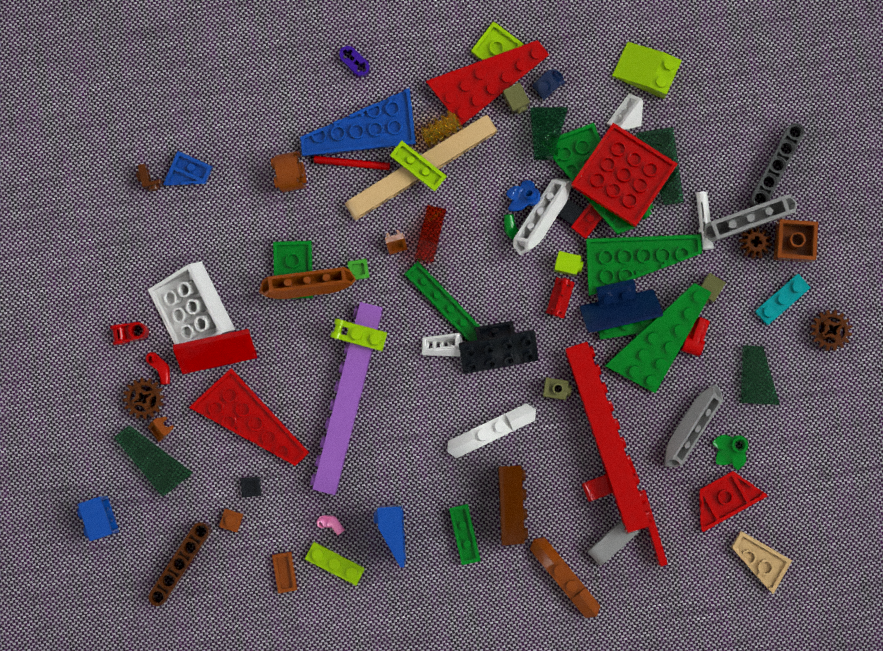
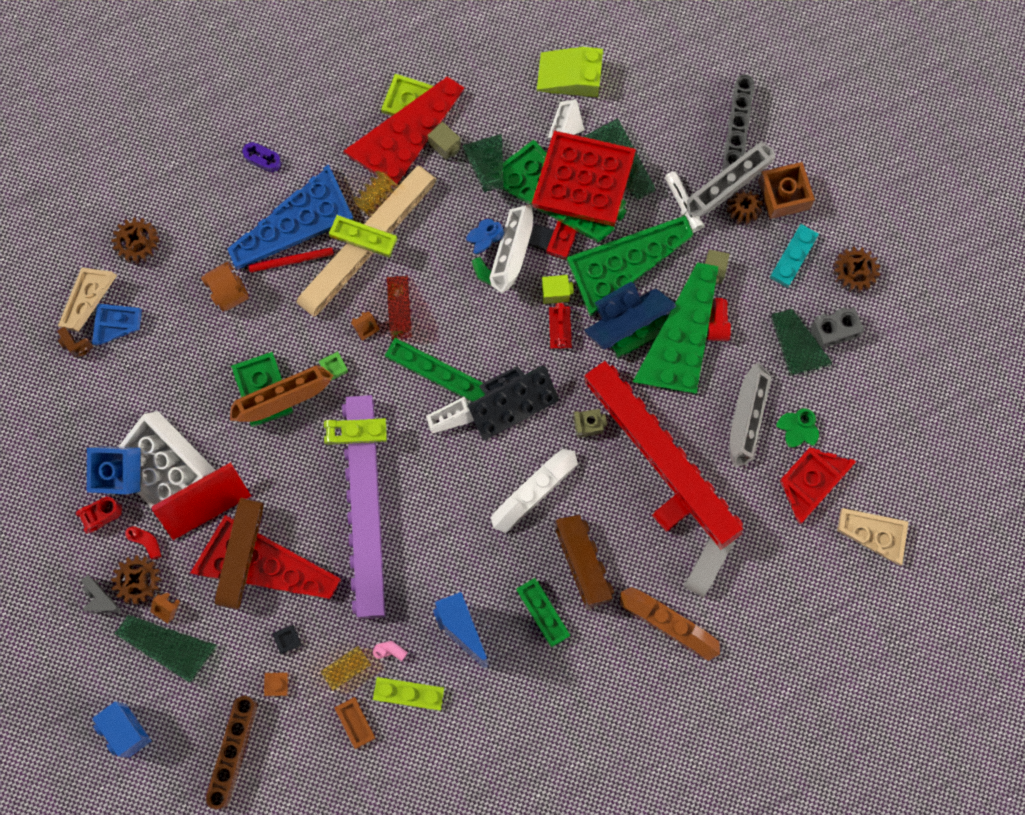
camera: 20 degrees left, 10 degrees down
dark blue bracket [532,69,565,100] -> none
red tile [638,489,668,567] -> none
none -> tan wing [58,268,117,332]
none -> dark grey slope [81,575,122,613]
none -> blue brick [87,446,141,494]
none -> reddish brown gear [111,217,160,264]
none -> reddish brown beam [215,498,264,610]
none -> clear yellow plate [320,646,371,691]
none -> dark grey brick [810,307,864,350]

